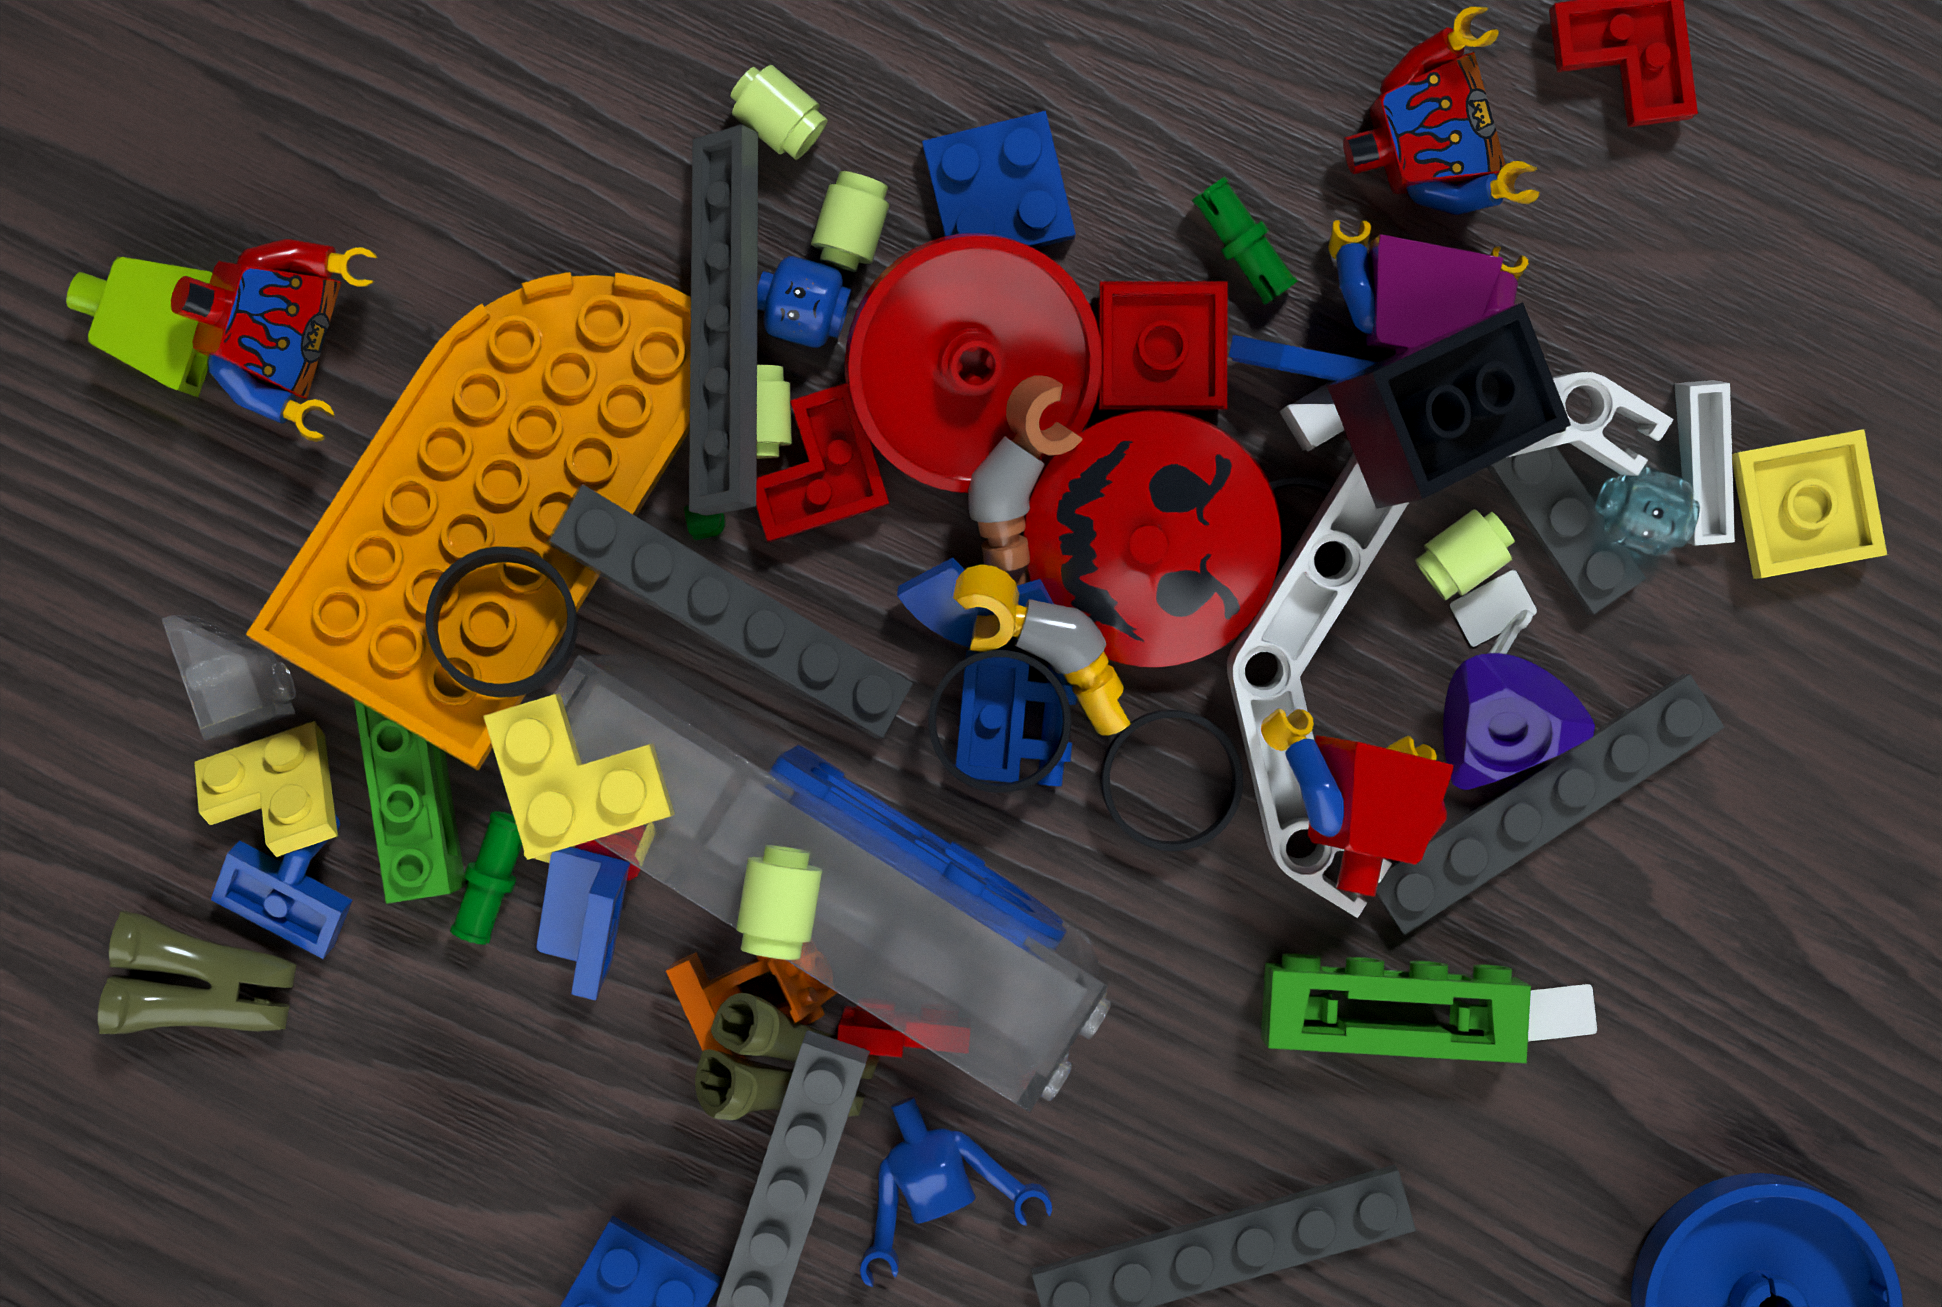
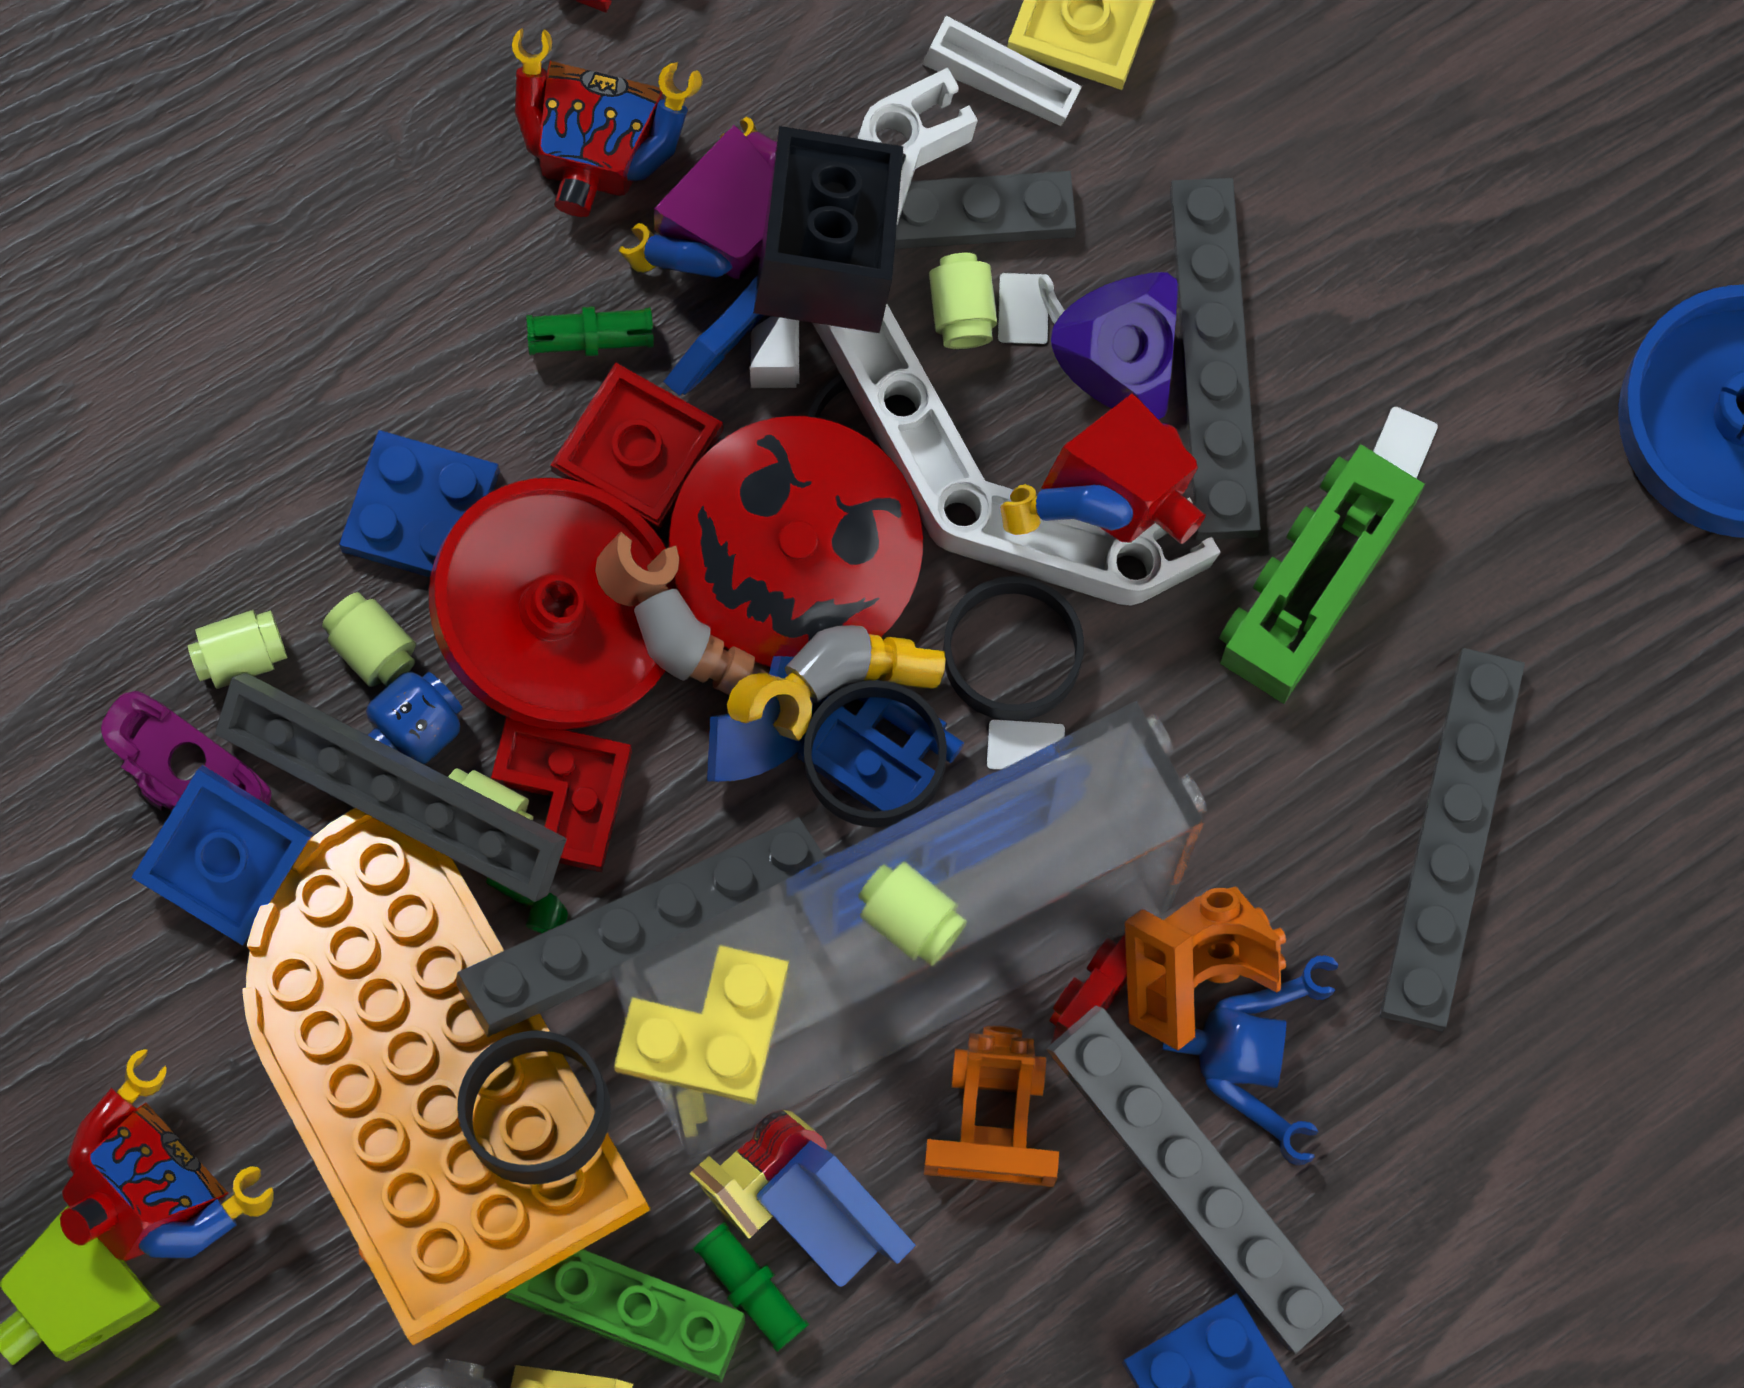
camera: 60 degrees left, 15 degrees down
olive piece [695,993,880,1120] -> none
clear light blue head [1596,465,1700,557] -> none
none -> magenta piece [101,691,272,811]
none -> blue plate [131,765,313,946]
none -> white sticker [986,720,1066,770]
none -> orange tile [1125,886,1286,1050]

